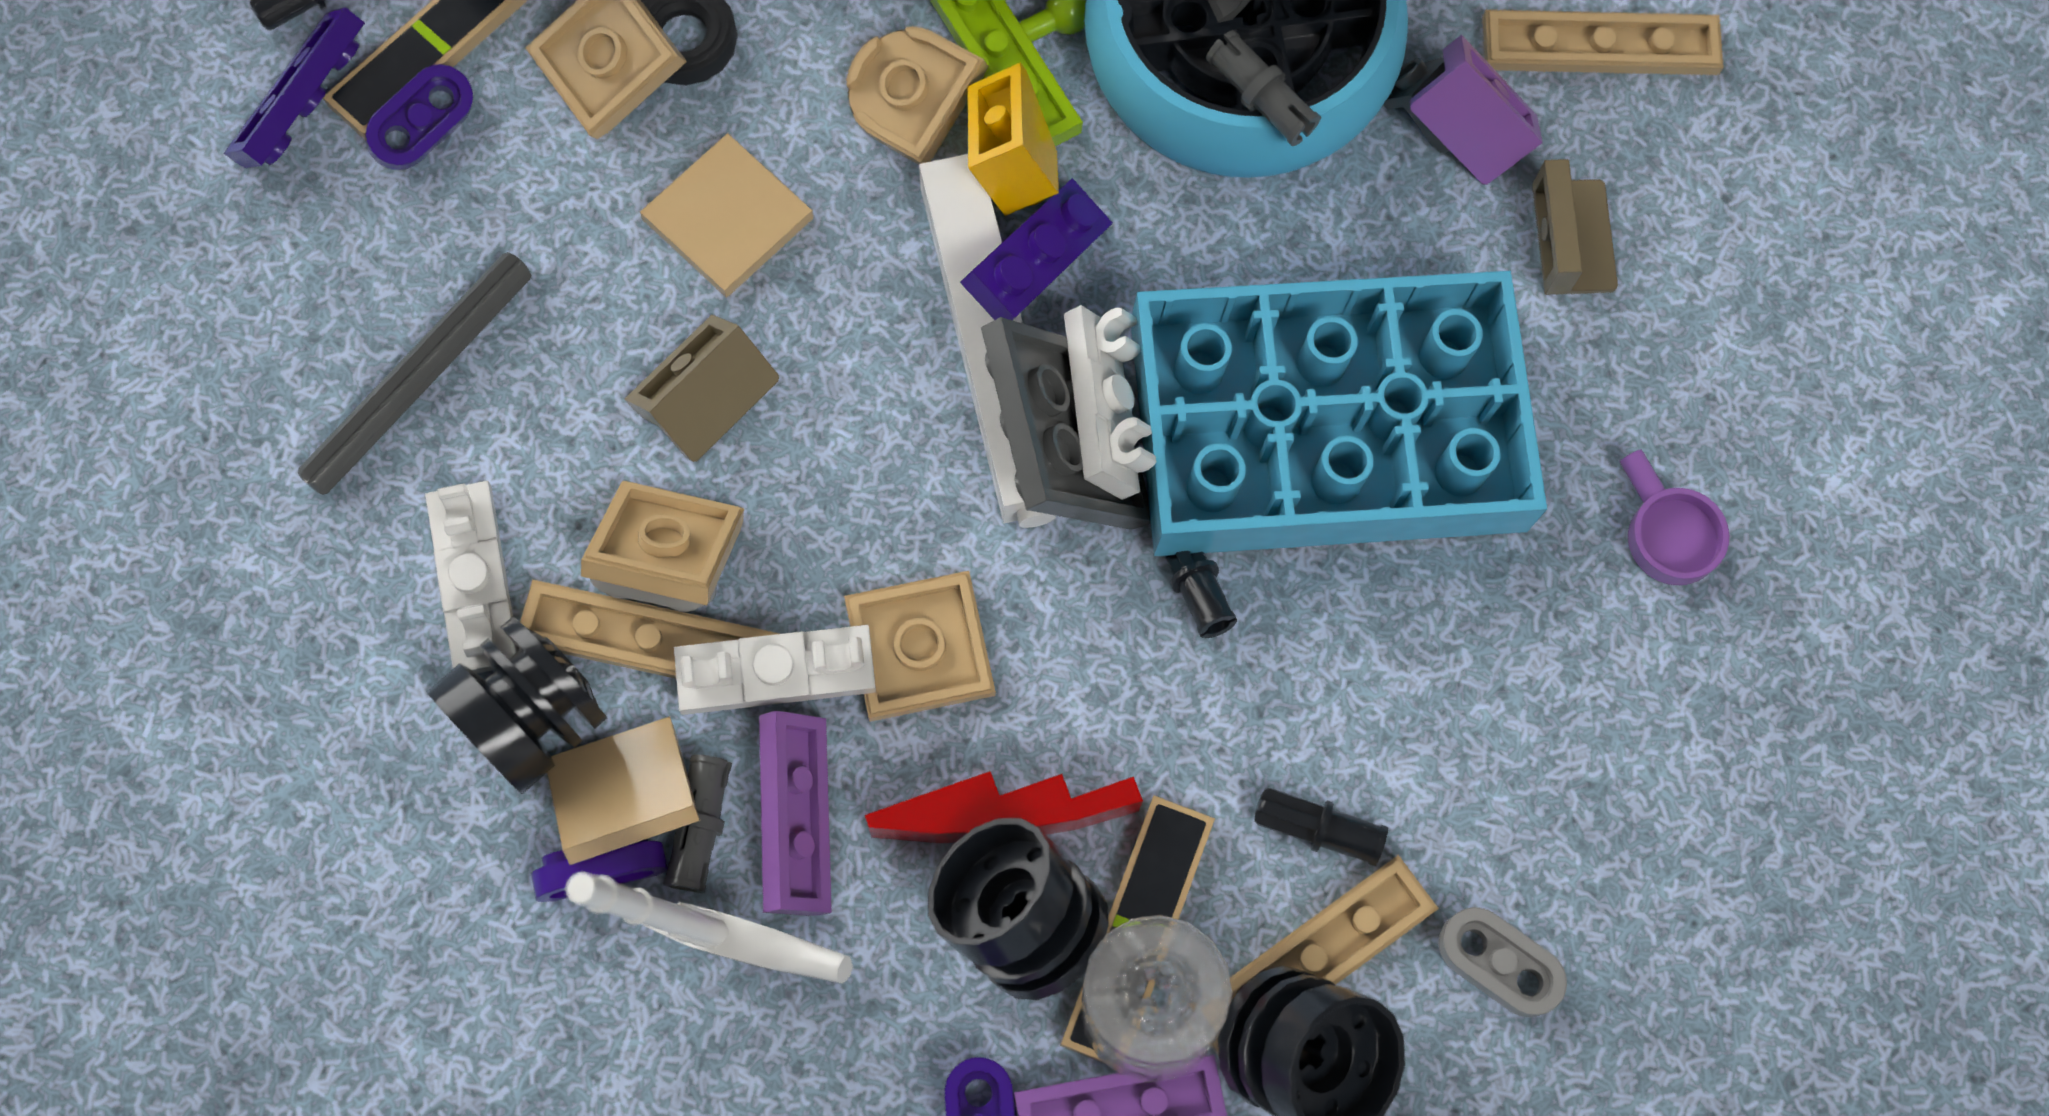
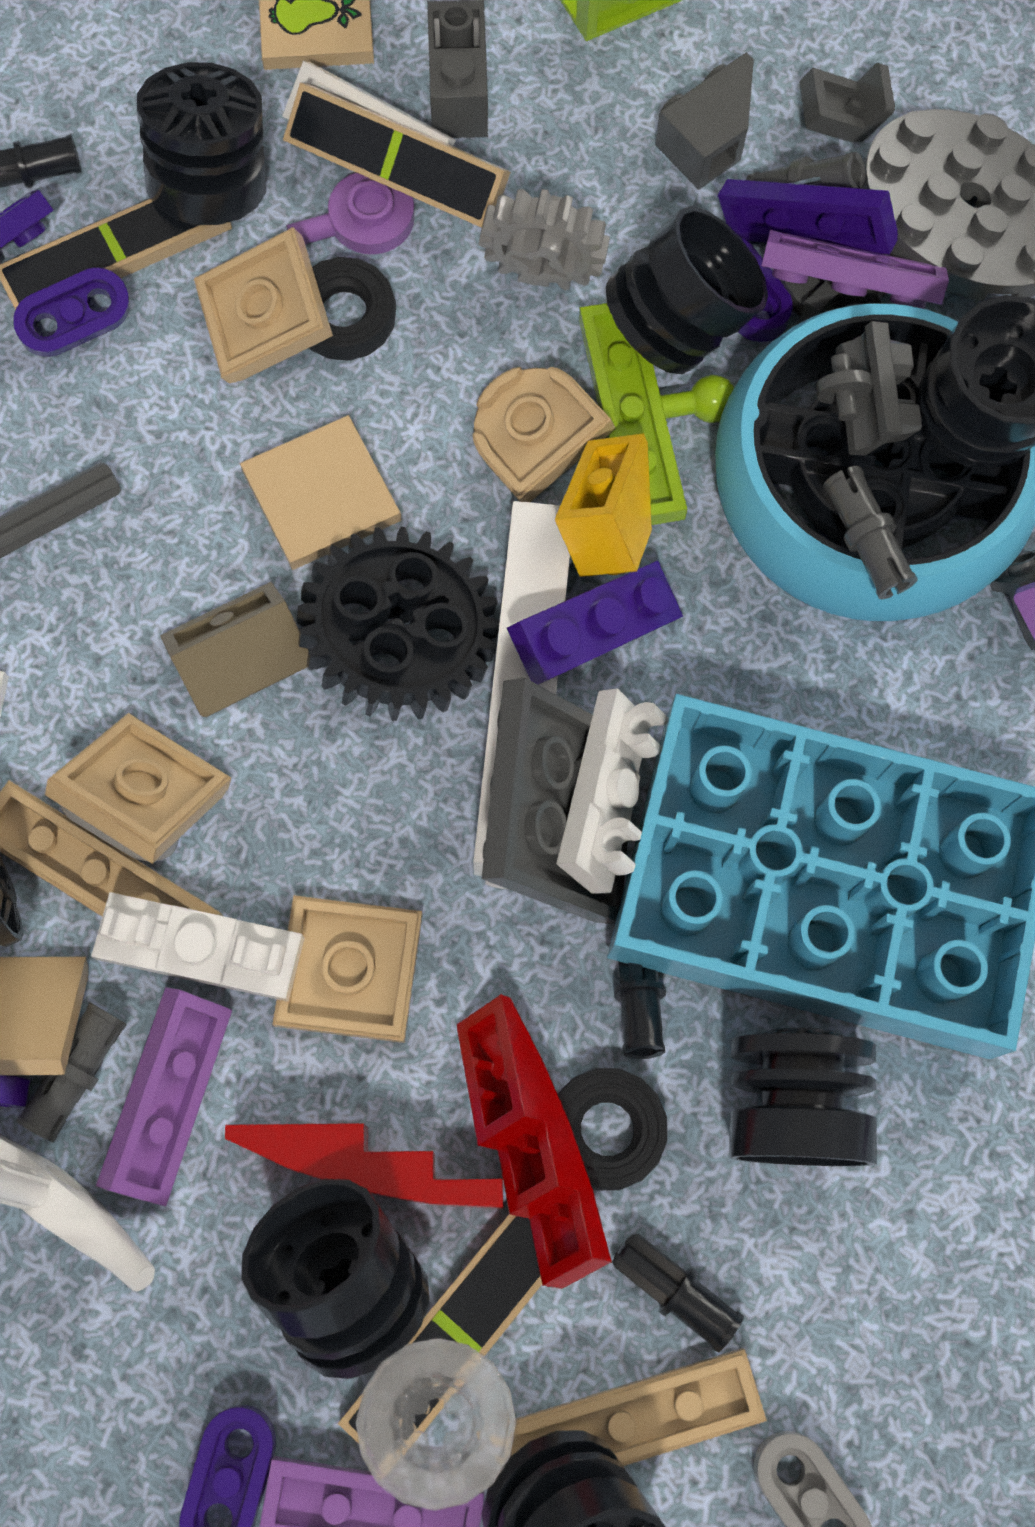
camera: 20 degrees right, 0 degrees up
none -> black gear [296,526,500,721]
none -> red slope [456,994,612,1289]
none -> black tyre [557,1068,668,1190]
none -> black wheel [729,1028,877,1167]

